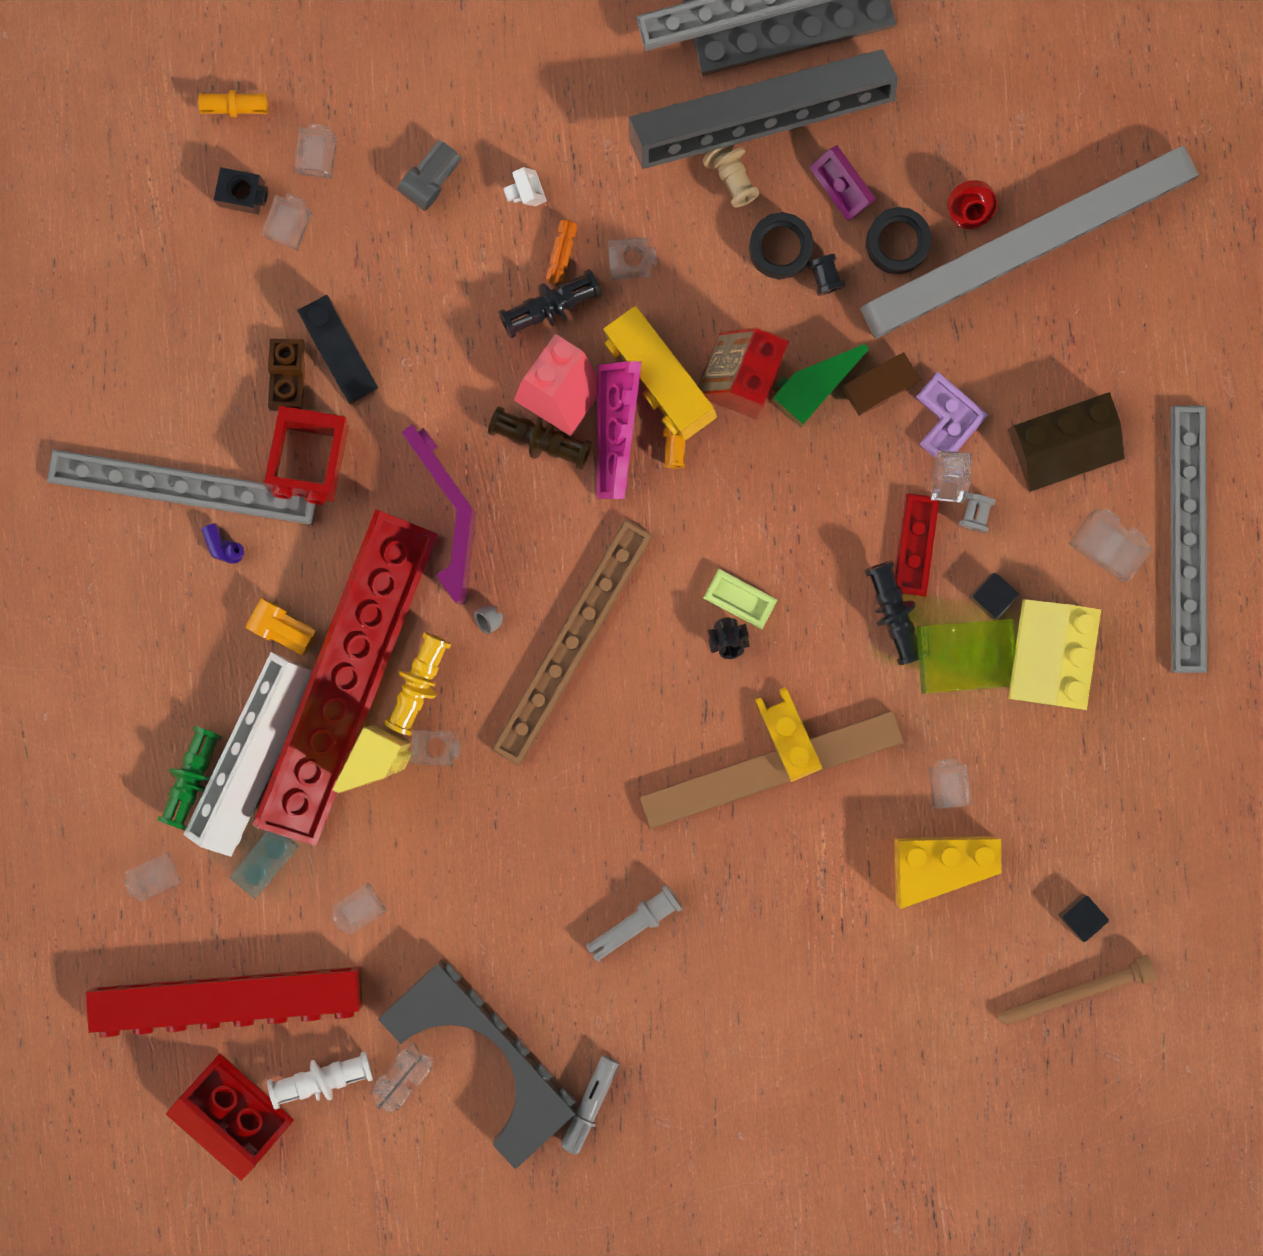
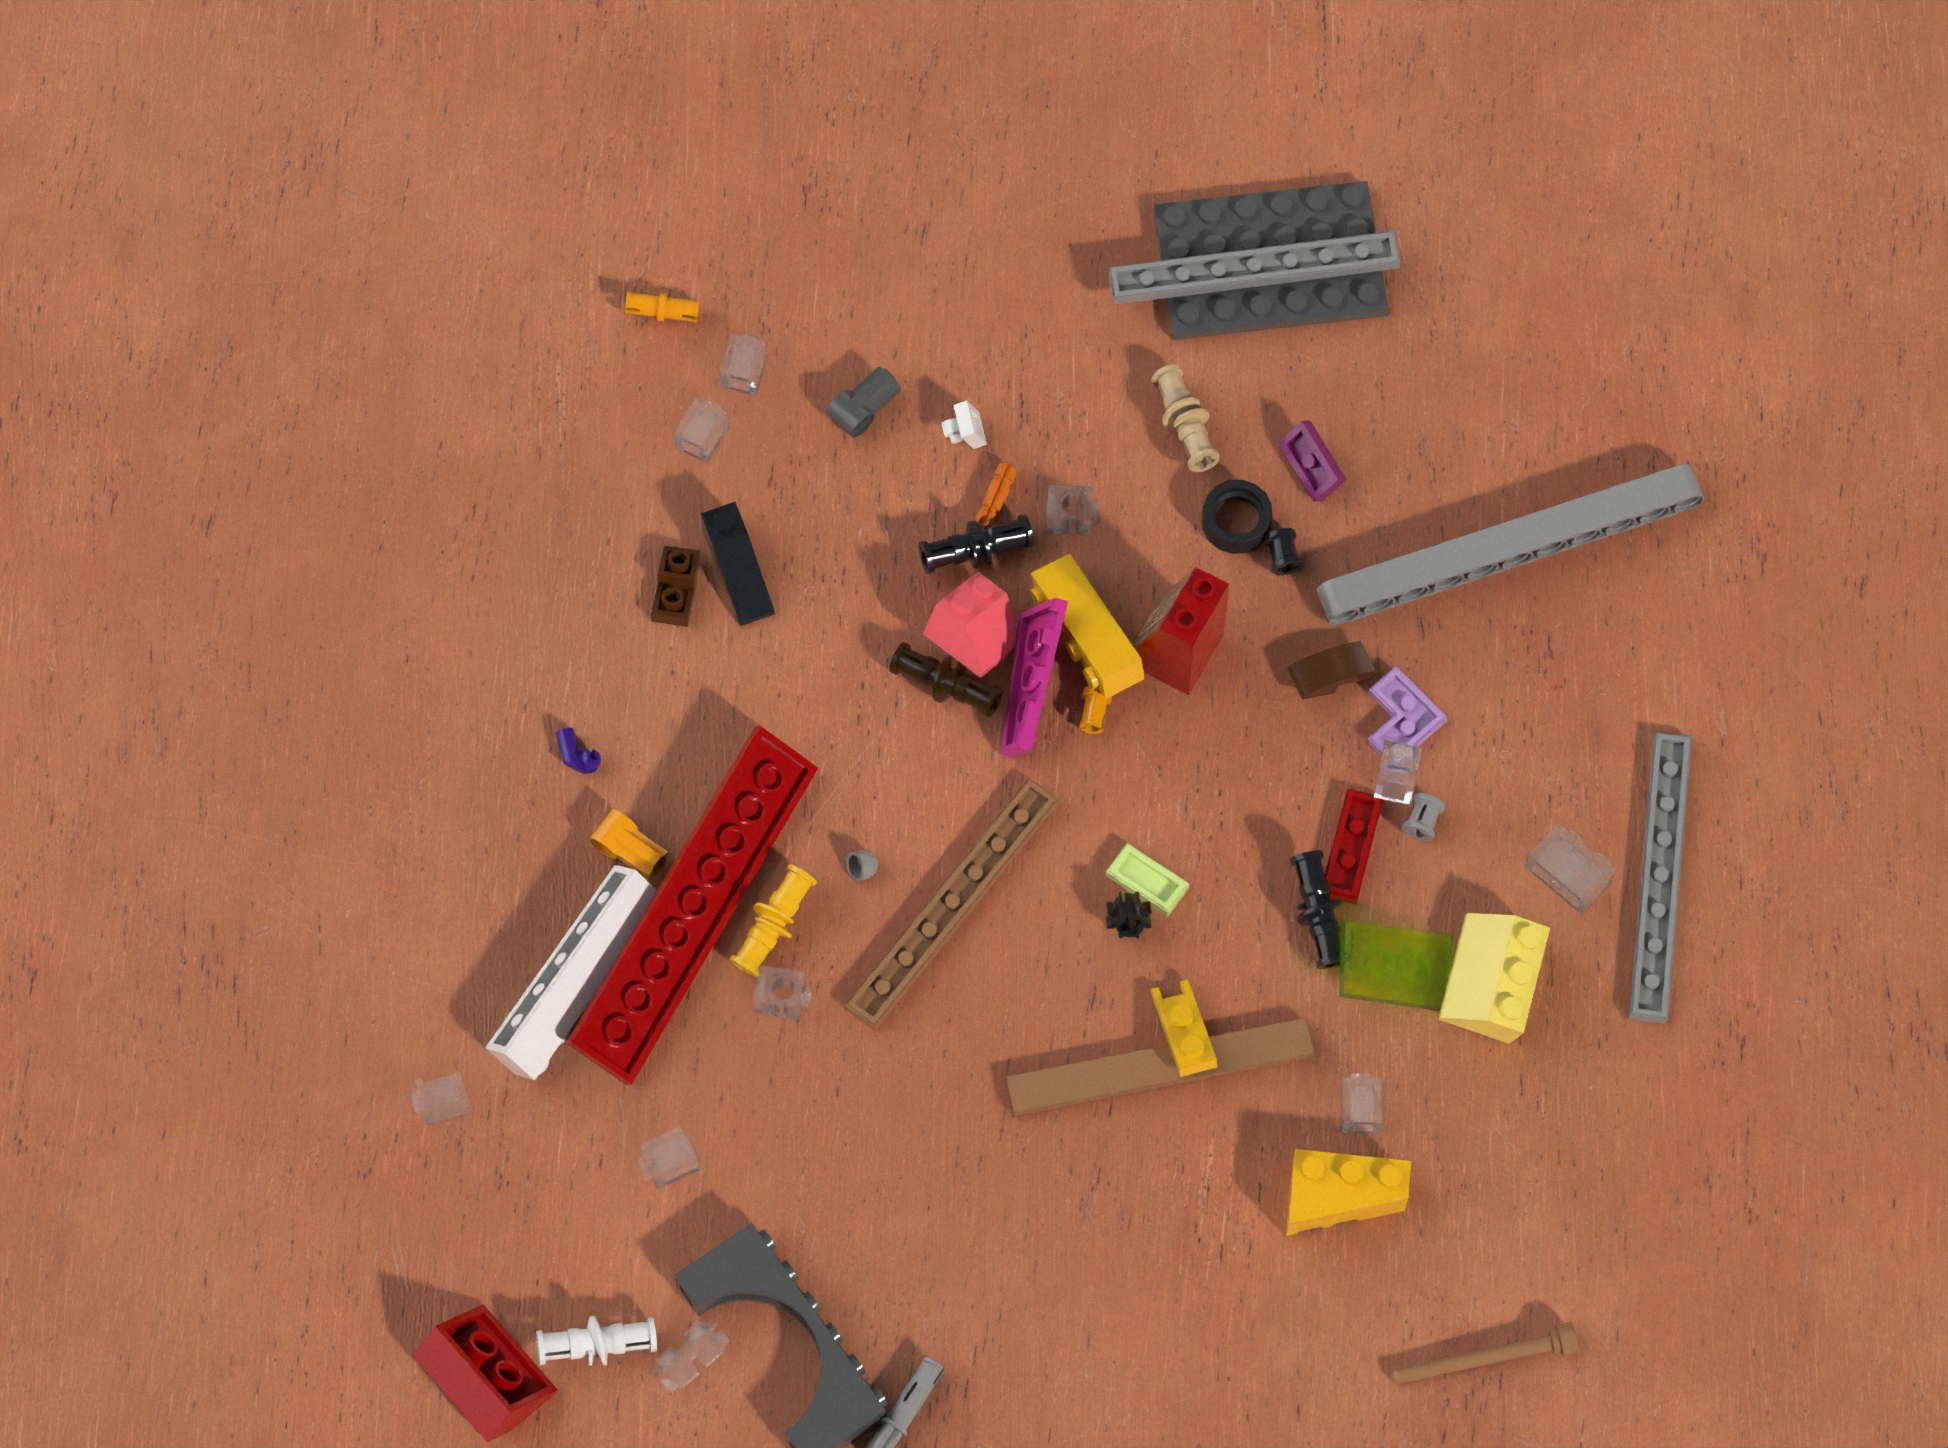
camera: 10 degrees right, 20 degrees down
light grey tile [47,449,316,525] -> none
red brick [85,966,363,1037] -> none
green piece [157,726,223,831] -> none
black brick [214,167,268,215] -> none
clear light blue plate [230,831,299,899] -> none
red window [264,406,349,505] -> none
light yellow slope [333,725,413,793] -> none
magenta windscreen [402,424,476,605] -> none
light grey pin [586,884,683,962] -> none
dark grey brick [629,49,898,169] -> none
green slope [771,344,869,428] -> none
black tyre [866,207,931,274] -> none
red plate [947,180,998,229] -> none
black piece [969,573,1019,619] -> none
dark brown slope [1007,392,1125,492] -> none
black piece [1058,894,1109,942] -> none

